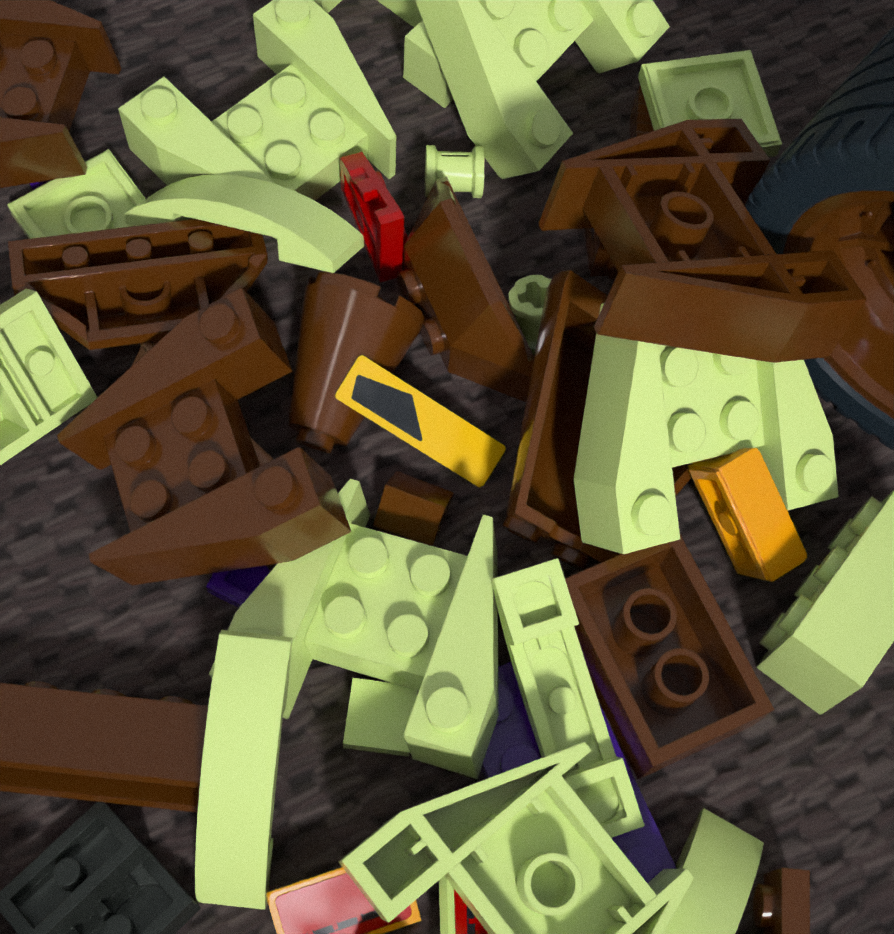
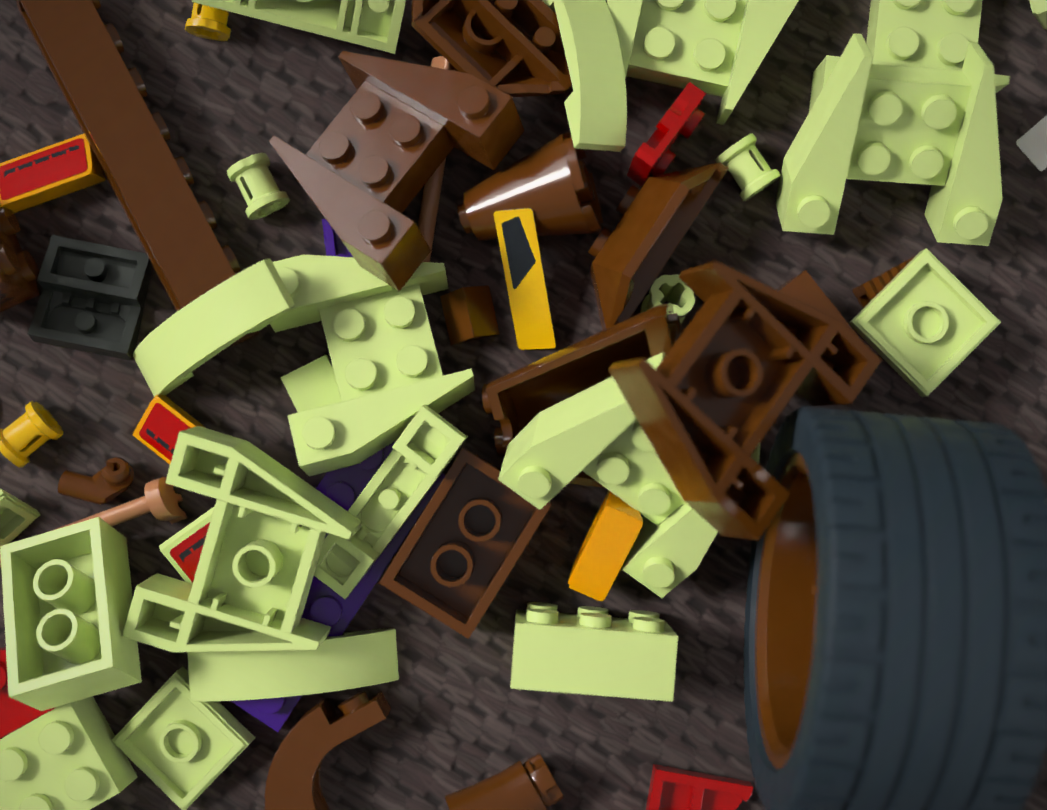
camera: 65 degrees right, 20 degrees up
none -> yellowish green bush [227,153,290,220]

